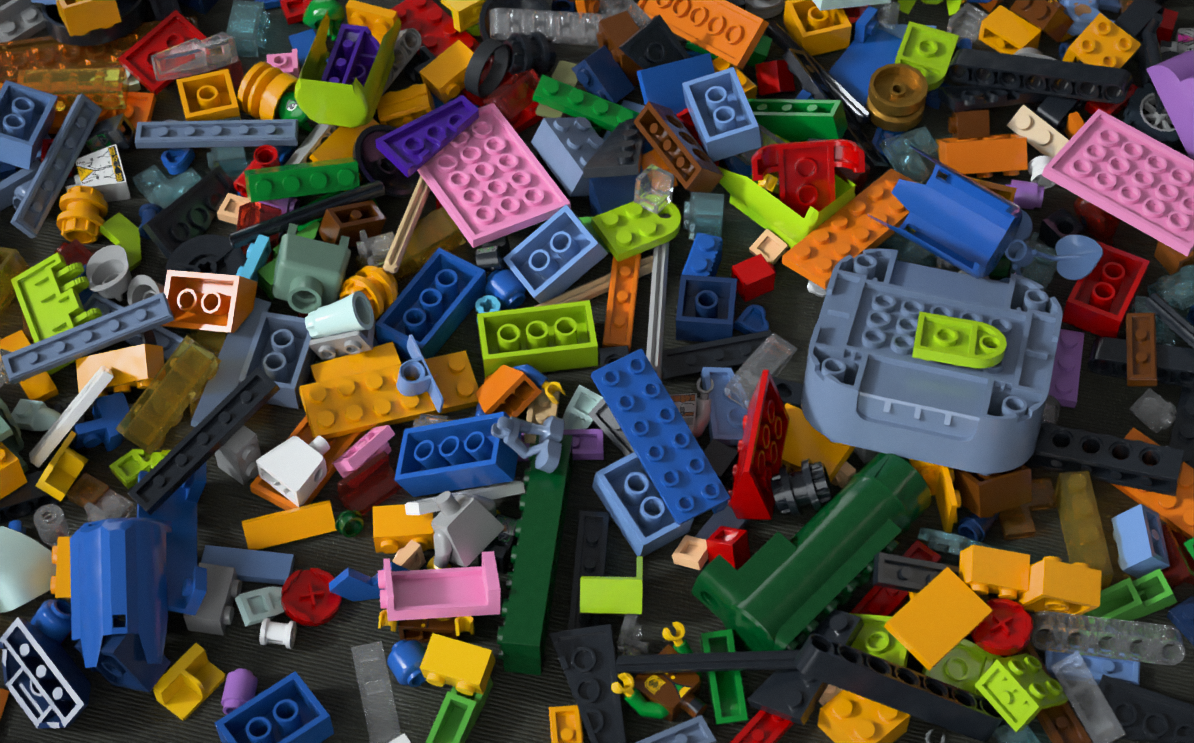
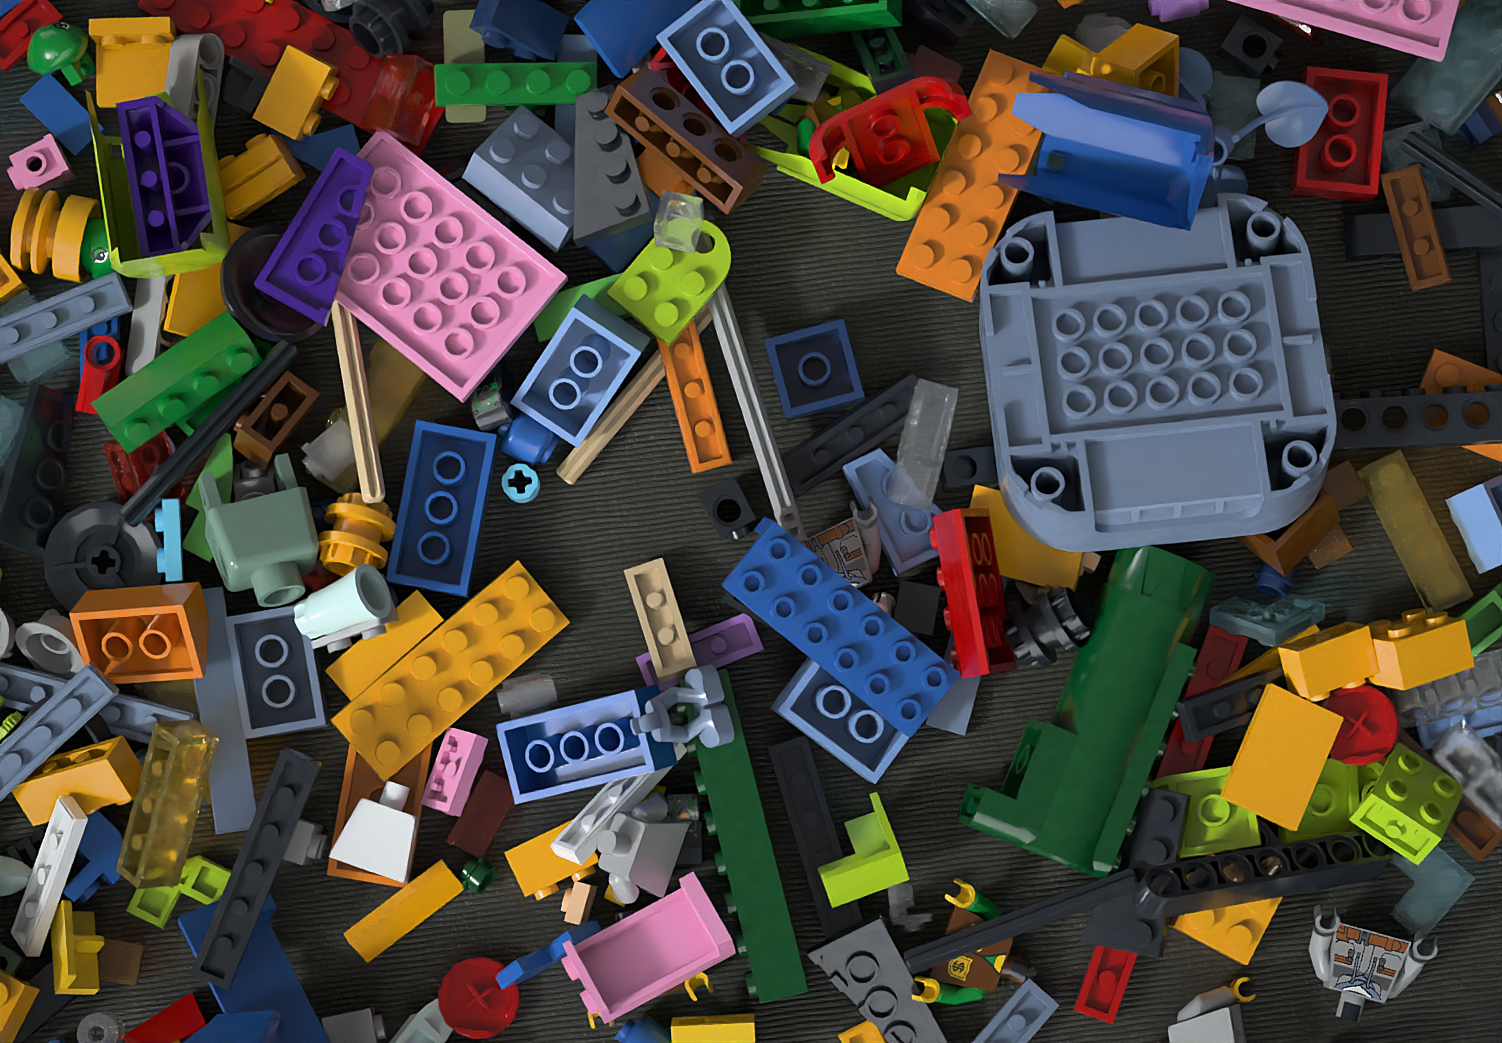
camera: 20 degrees left, 30 degrees up
clear bracket [84,489,135,522] -> none
medium blue tile [201,545,295,585] -> none
light nougat plate [217,193,254,226] -> none
medium blue piece [396,334,444,413] -> none
black tyre [464,38,510,98] -> none
orange torso [475,364,566,418] -> none
lime brick [477,300,598,378] -> none
light aqua plate [563,385,603,429] -> none
light nougat plate [672,535,708,570] -> none
blue brick [682,232,723,277] -> none
clear light blue brick [683,192,724,240] -> none
green slope [699,629,748,725] -> none
red panel [706,526,750,571] -> none
red brick [731,254,776,302] -> none
blue tile [734,305,769,335] -> none
light nougat plate [749,229,788,265] -> none
light orange bracket [908,459,961,535] -> none
lime plate [912,312,1007,368] -> none
medium lavender plate [1046,329,1084,408] -> none
clear bracket [1129,388,1177,434] -> none

